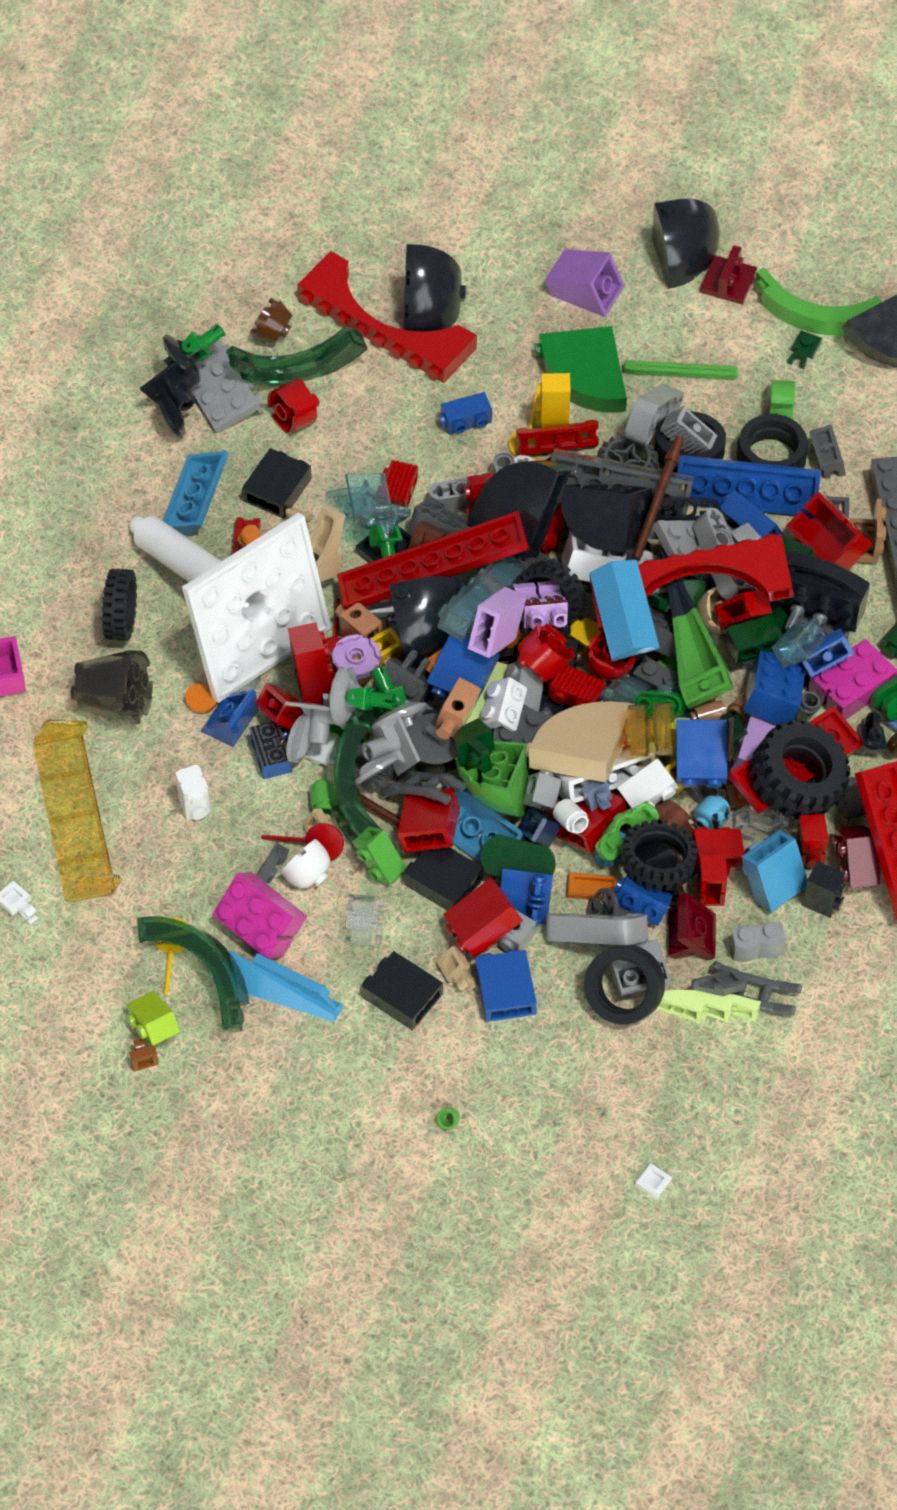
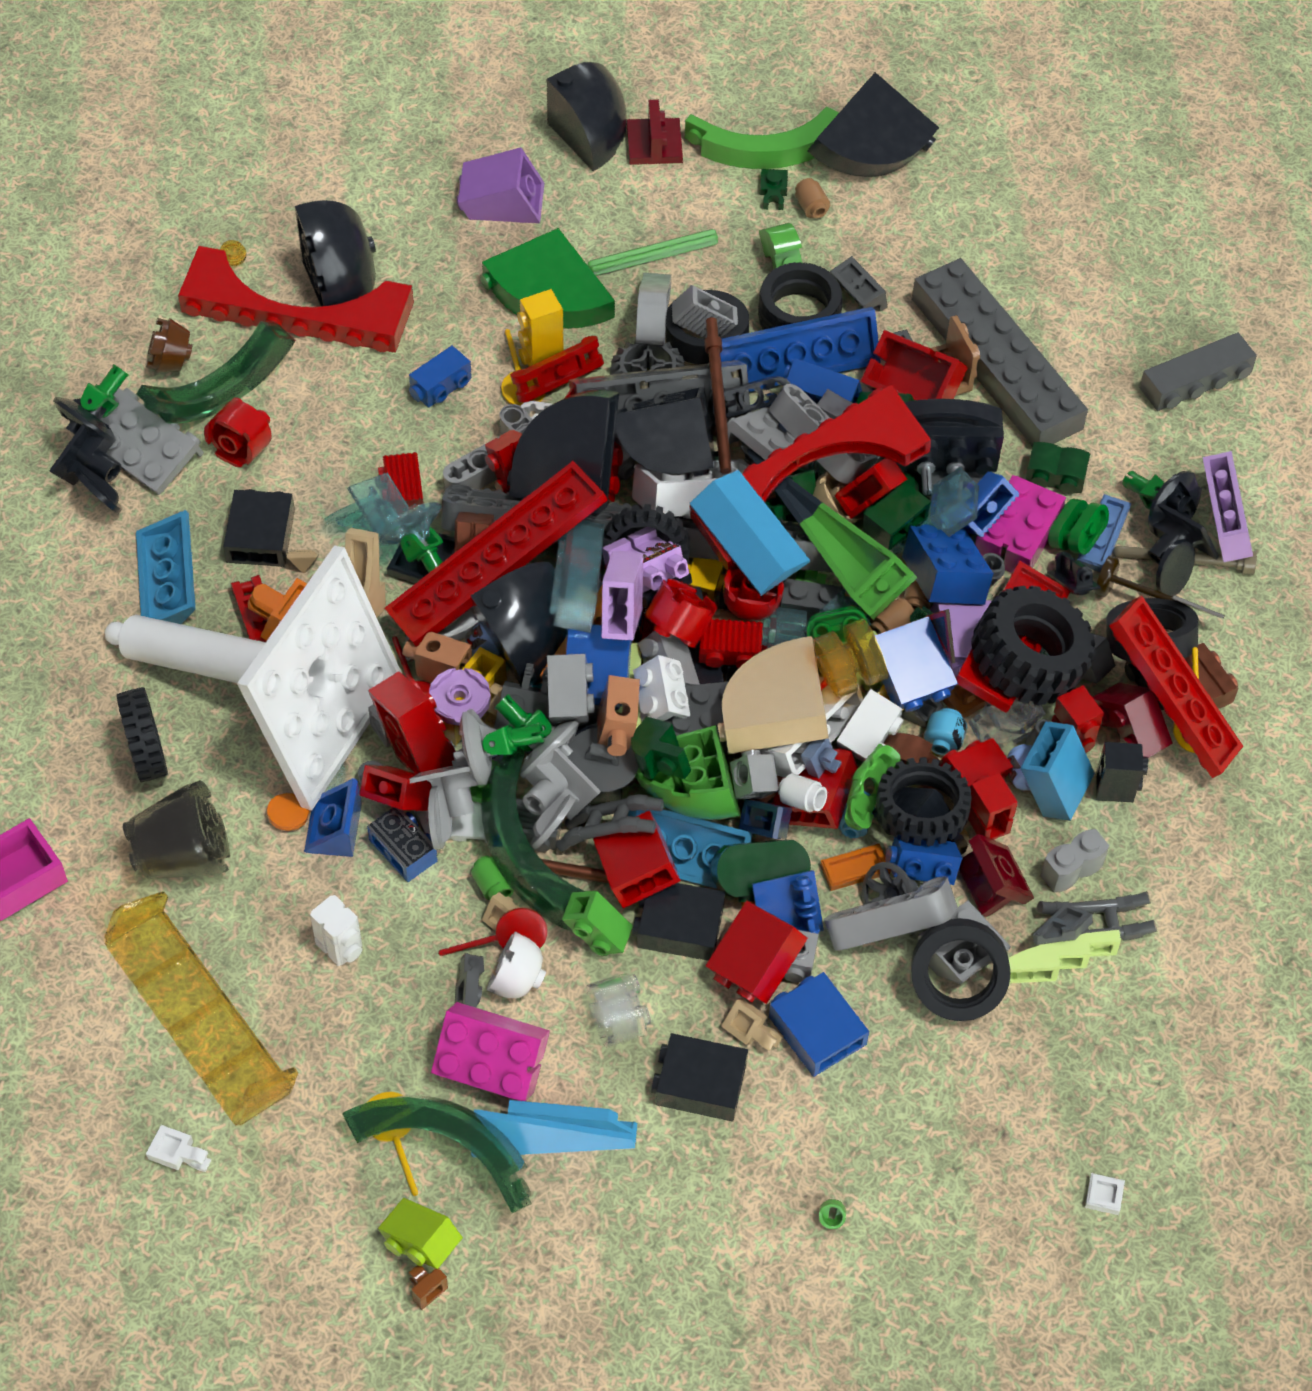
camera: 25 degrees left, 0 degrees up
none -> clear yellow plate [220,240,247,266]
none -> light grey brick [547,654,595,724]
none -> medium nougat brick [795,178,830,218]

